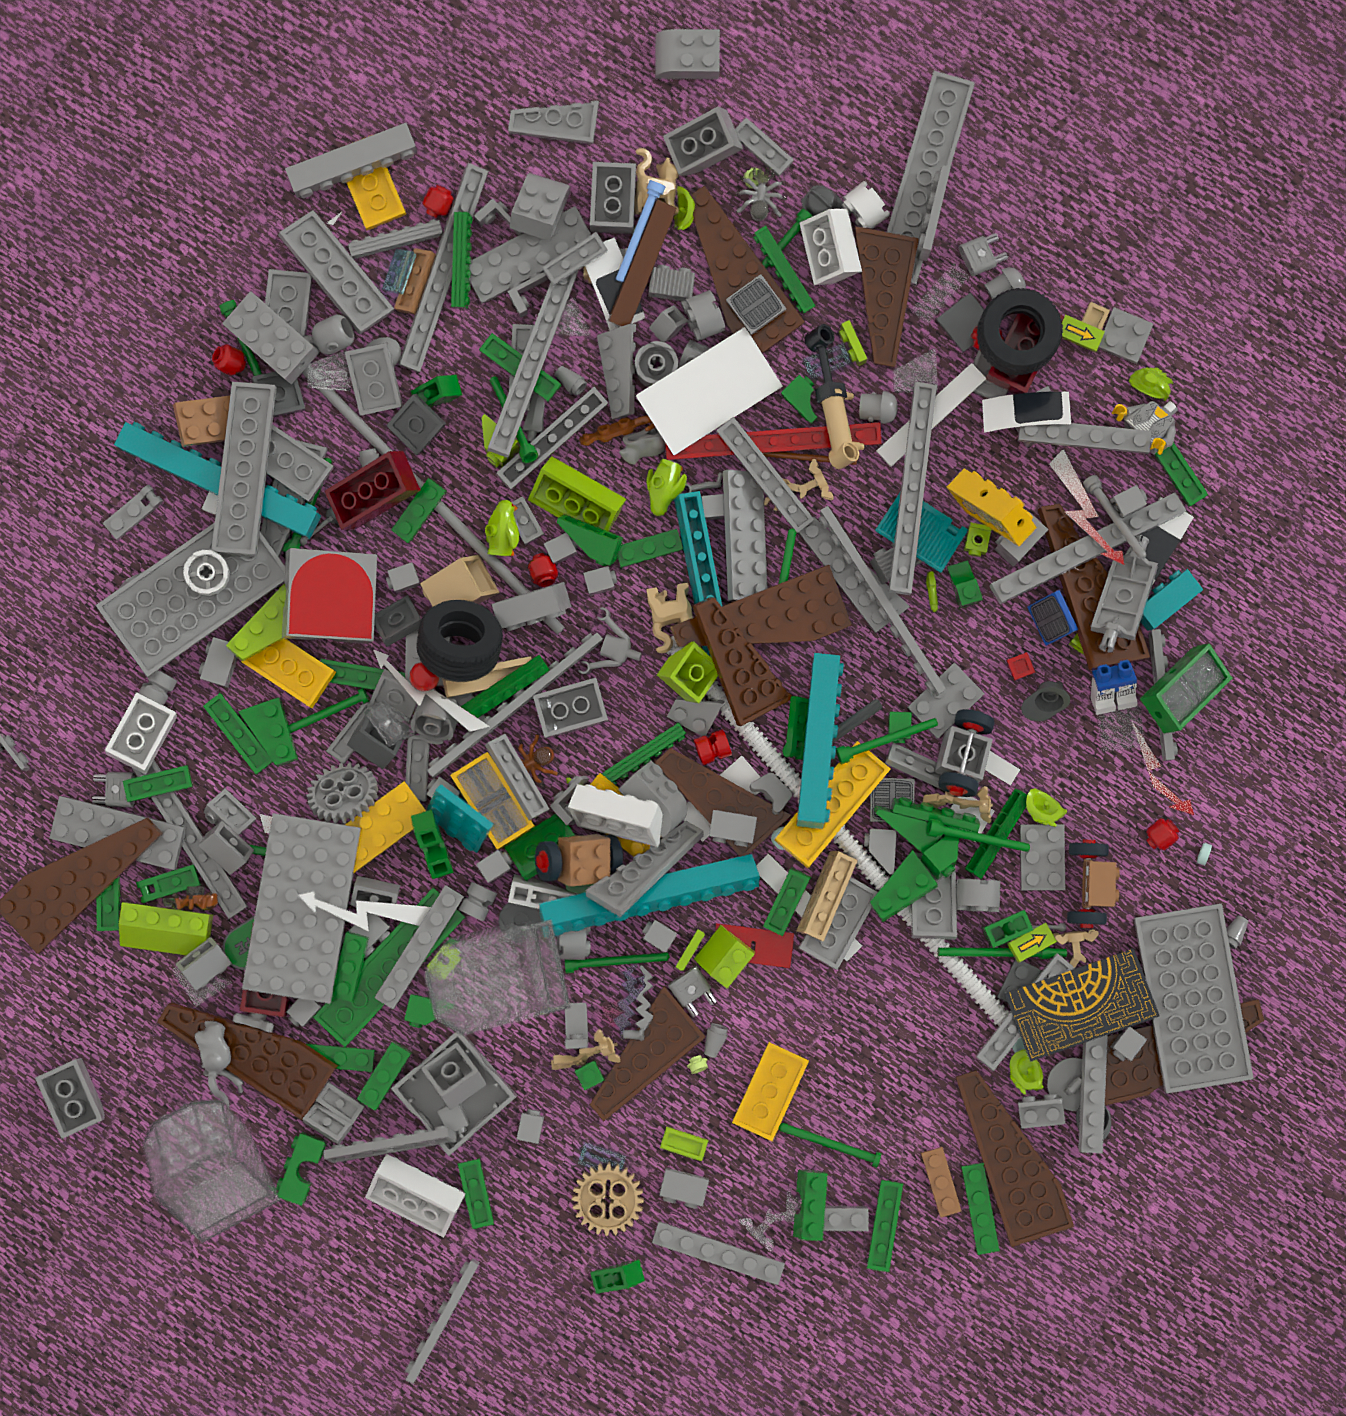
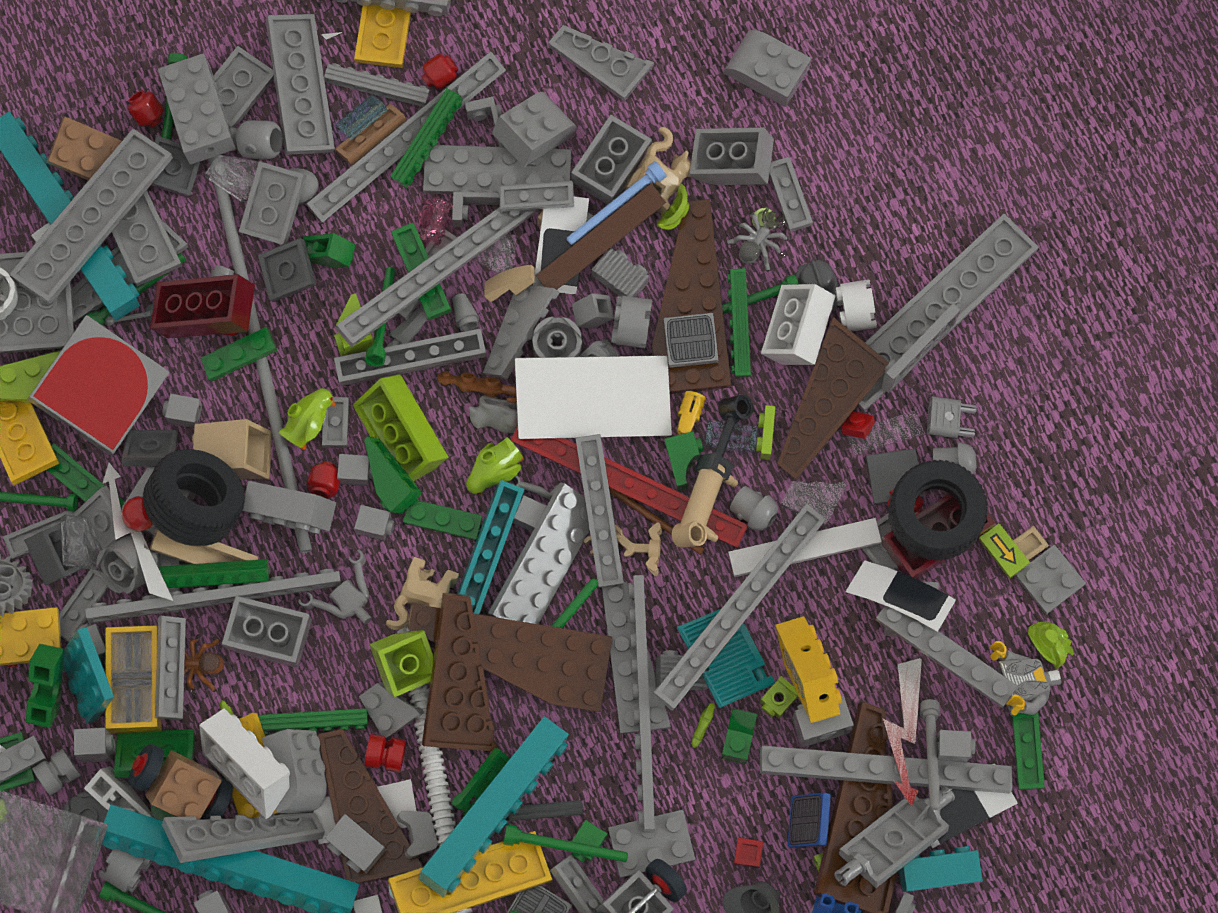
camera: 30 degrees right, 10 degrees down
light grey bracket [550,776,589,825] -> none
none -> clear pink animal [418,198,453,246]
none -> tan slope [484,265,535,302]
none -> yellow hinge [676,391,706,435]
none -> red plate [841,411,875,439]

